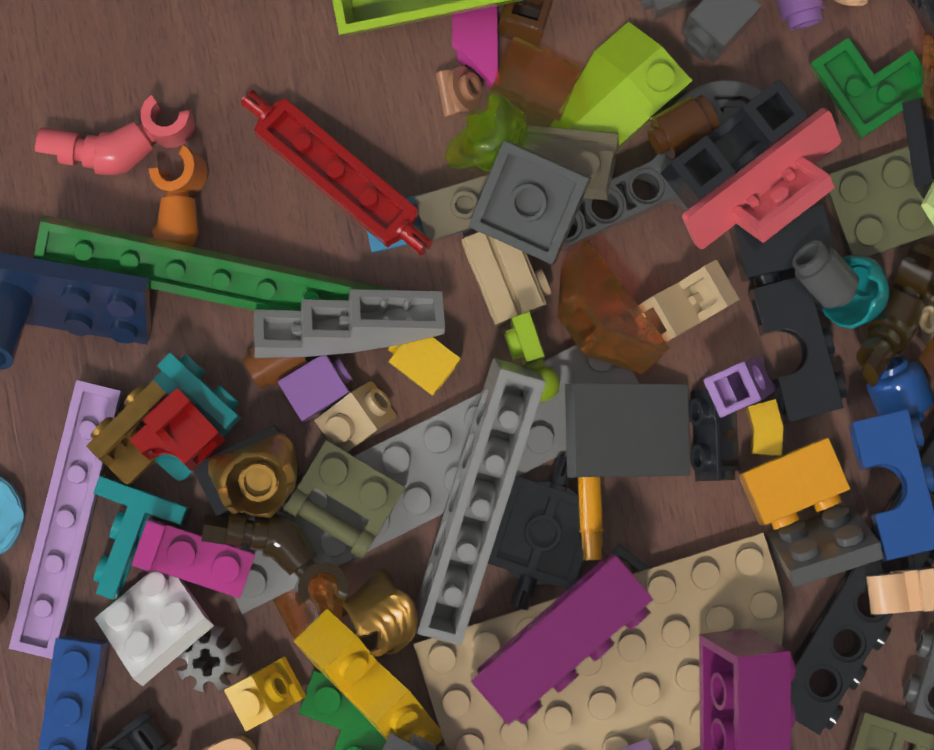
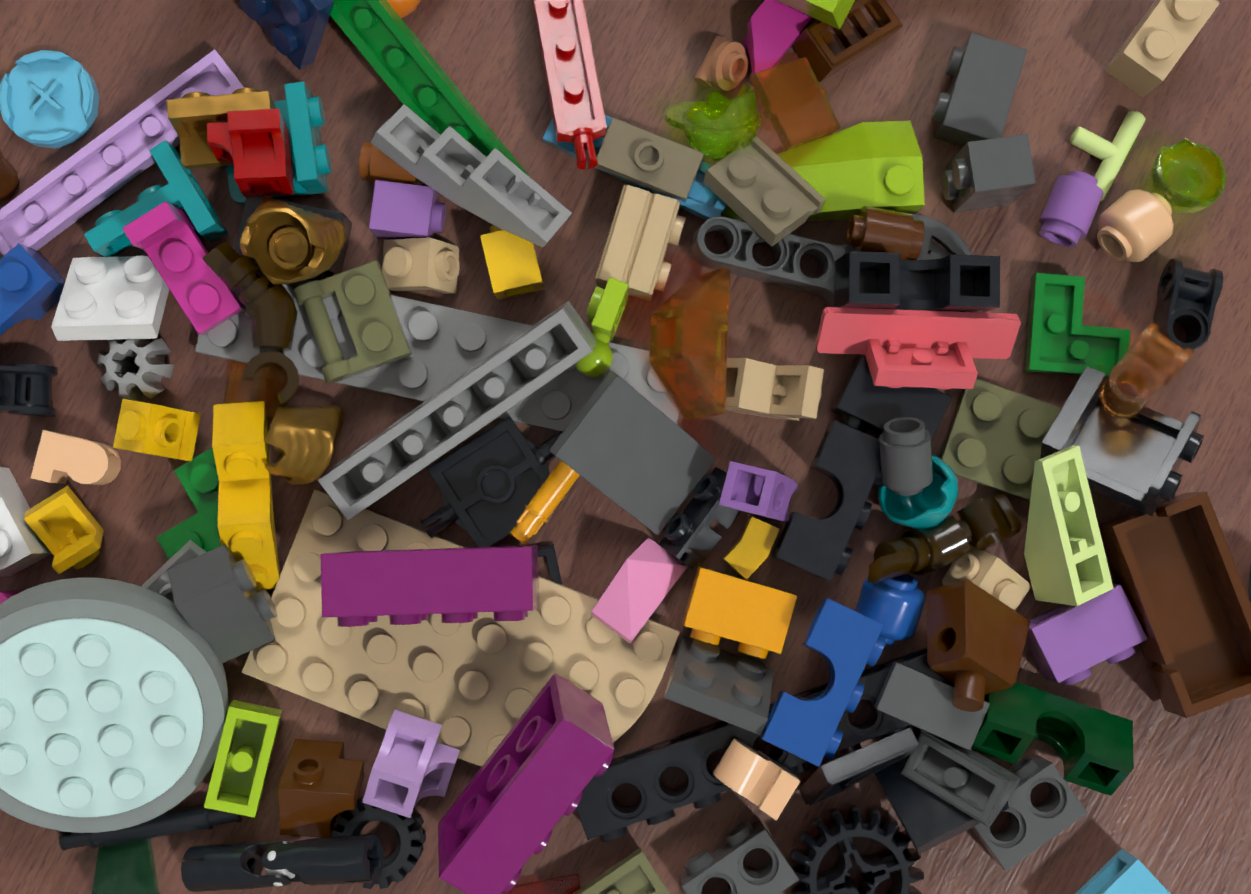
camera: 35 degrees right, 0 degrees up
dark grey plate [468,140,592,265] -> none
none -> bright pink slope [591,538,688,643]

